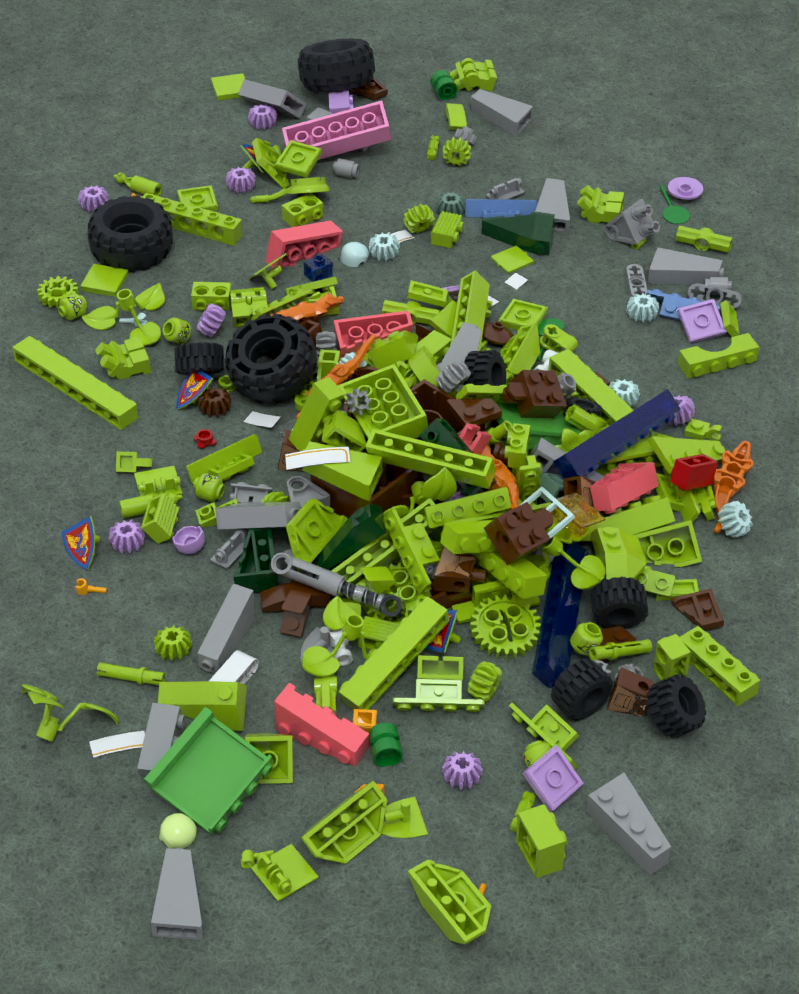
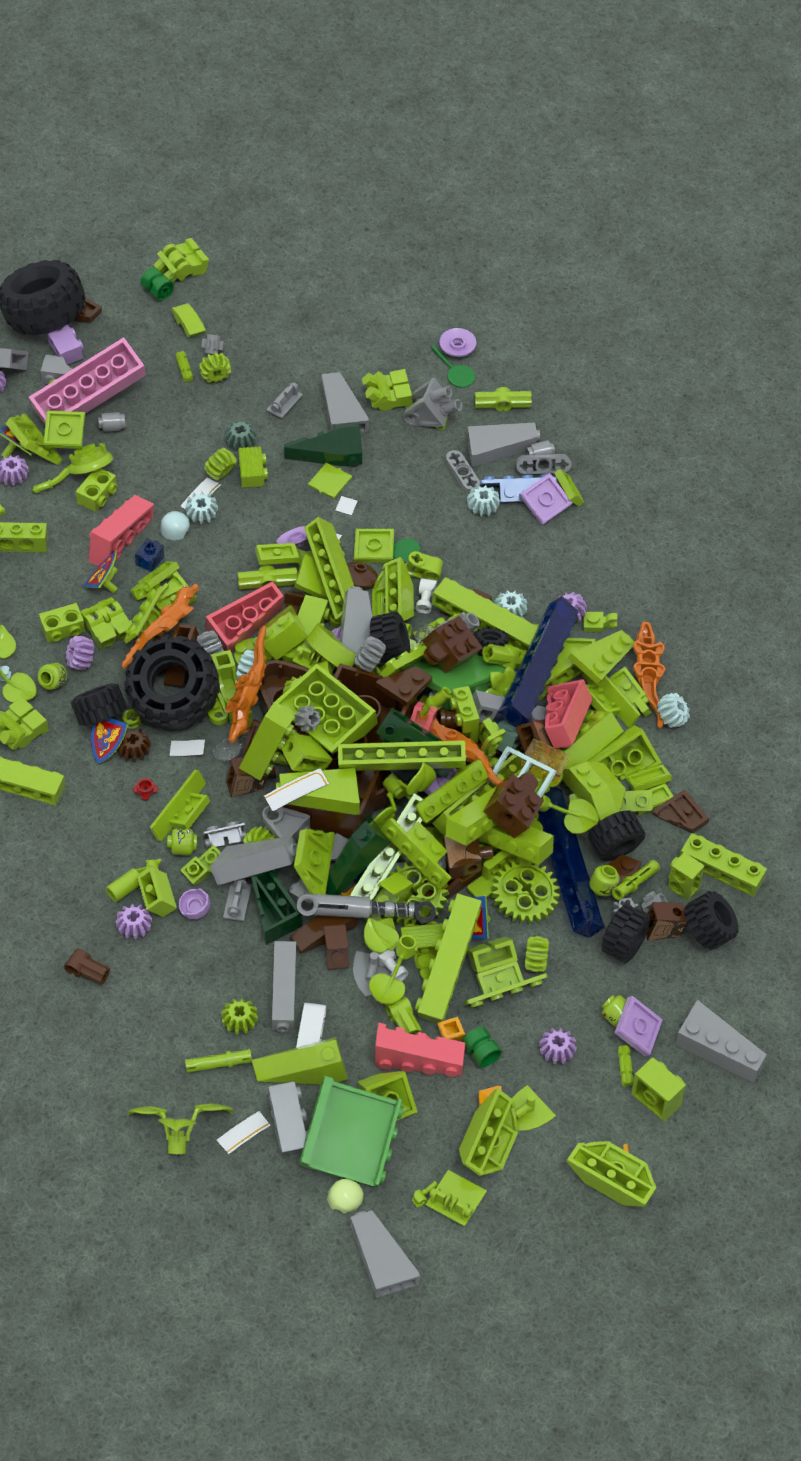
camera: 25 degrees left, 10 degrees up
shield [61,516,100,570] -> none
light orange hand [75,578,107,595] -> none
lime plate [116,451,153,473] -> none
lime hinge [134,466,183,496] -> none
medium blue bracket [465,199,537,218] -> none
light grey slope [470,89,533,136] -> none
lime bracket [509,703,579,770] -> none
red brick [670,454,718,491] -> none
lime arch [678,333,759,378] -> none
none -> reddish brown piece [64,948,110,985]
none -> lime tile [625,764,672,791]

